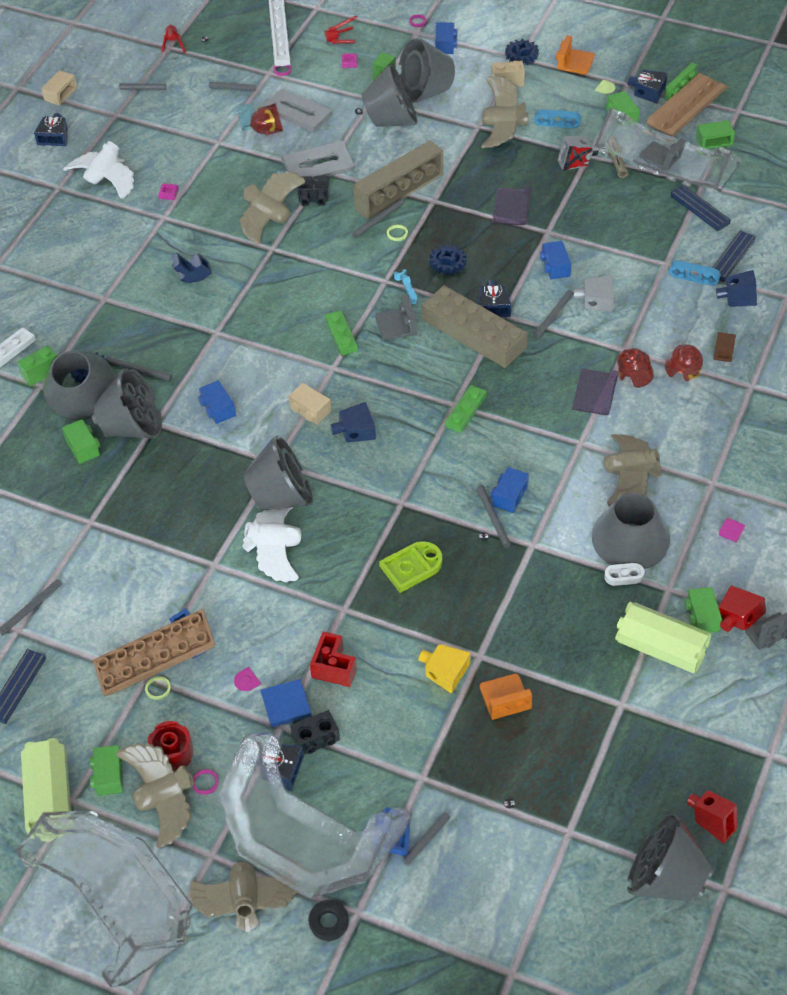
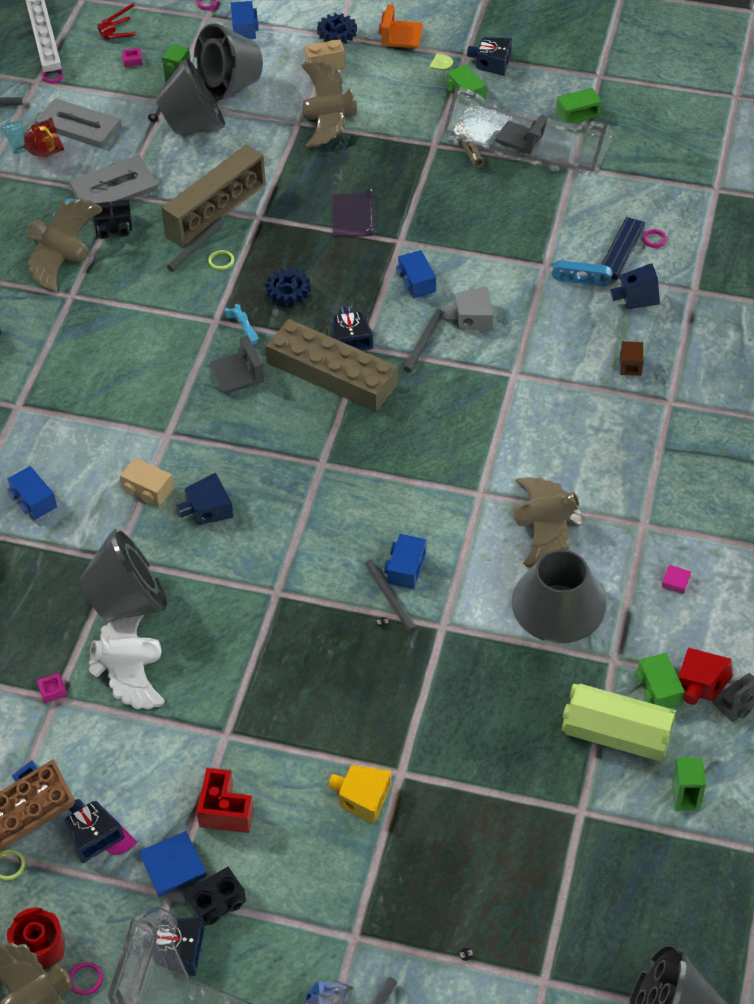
camera: 10 degrees left, 0 degrees up
bright green plate [325,310,358,356] -> none
lime tile [379,542,442,593] -> none
bright green plate [445,385,487,433] -> none
orange bracket [480,674,532,720] -> none
dark azure beam [534,109,581,128] -> none
torso [558,135,599,171] -> none
clear purple piece [572,369,618,415] -> none
white plate [604,563,645,586] -> none
clear red helmet [617,348,654,388] -> none
medium nougat plate [646,73,728,137] -> none
bright green plate [665,63,698,101] -> none
clear red helmet [665,344,703,381] -> none
dark blue tile [671,185,731,231] -> none
red torso [687,791,737,843] -> none
none -> dark pink tile [36,673,67,704]
none -> torso [65,799,125,863]
none -> dark pink piece [643,229,667,248]
none -> bright green brick [672,756,706,811]

